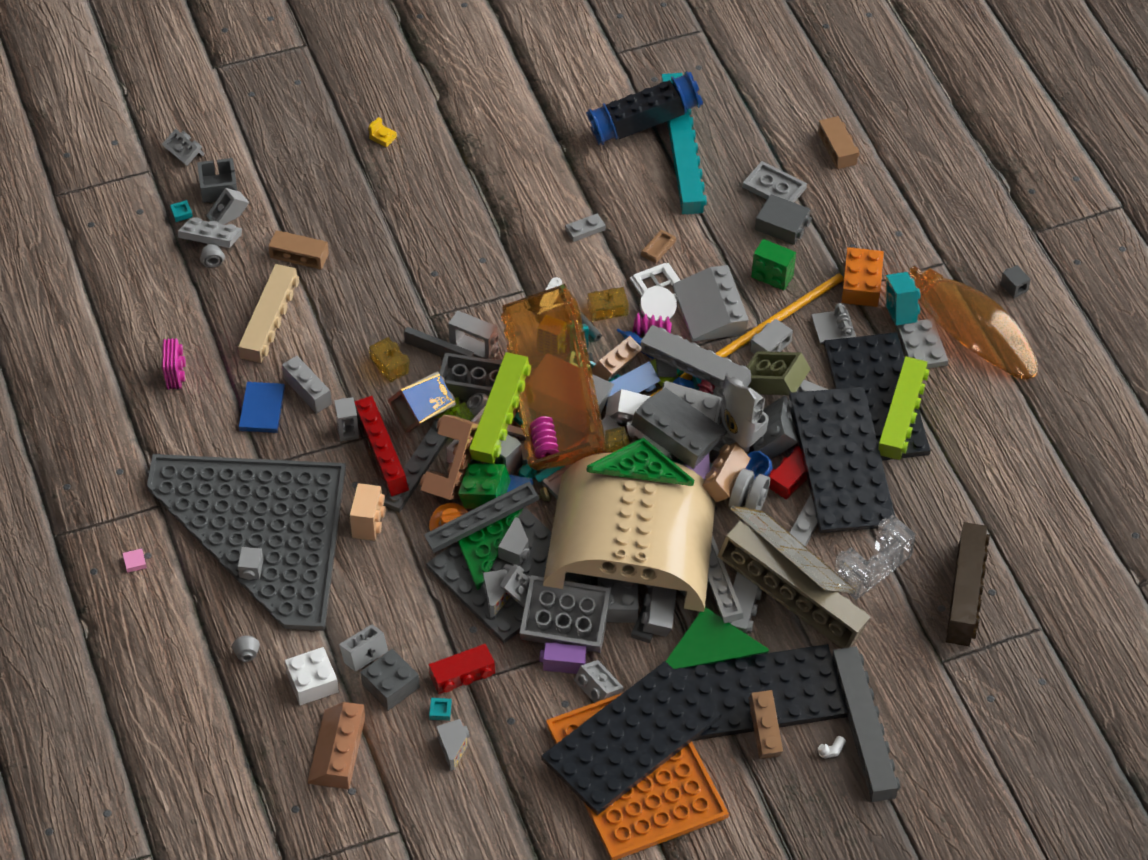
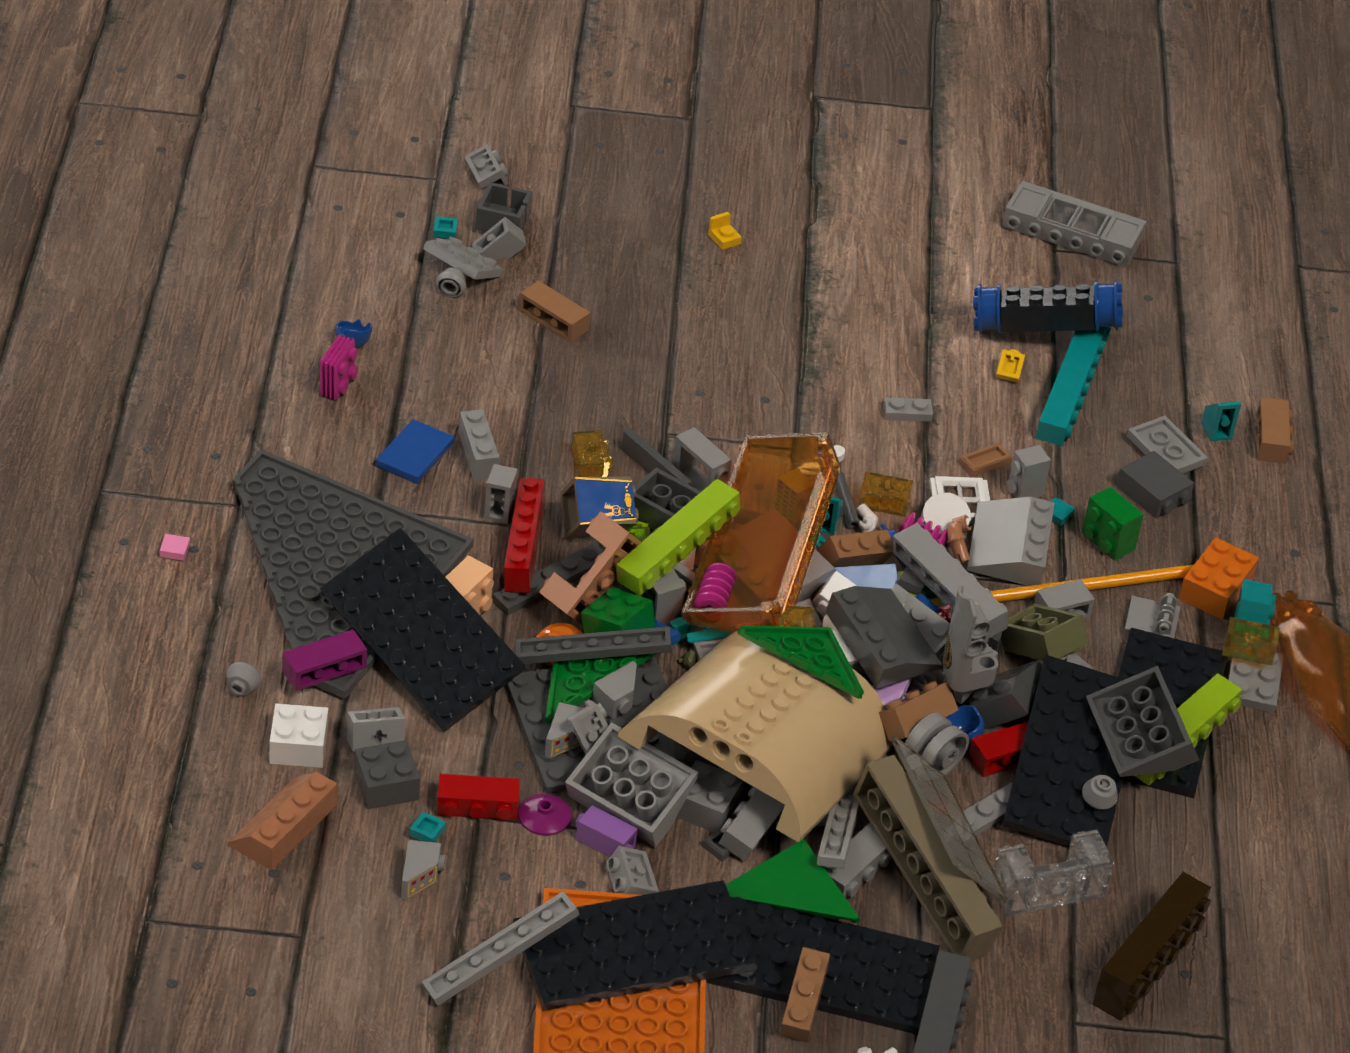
camera: 20 degrees right, 10 degrees down
tan brick [238,264,299,363] -> none
light grey brick [238,547,263,580] -> none
none -> magenta brick [282,629,367,691]
none -> black plate [319,527,526,732]
none -> blue hair [334,319,373,348]
none -> light grey plate [422,891,580,1006]
none -> magenta dish [518,794,572,836]
none -> white arm [856,504,878,532]
none -> nougat piece [946,515,972,563]
none -> yellow bracket [996,349,1025,383]
none -> light grey window [1002,181,1147,267]
none -> light grey brick [1007,445,1051,498]
none -> teal tile [1051,497,1075,526]
none -> light grey cone [1082,775,1118,810]
none -> dark grey slope [1086,666,1199,777]
none -> teal slope [1201,401,1241,442]
none -> clear yellow brick [1222,617,1280,666]

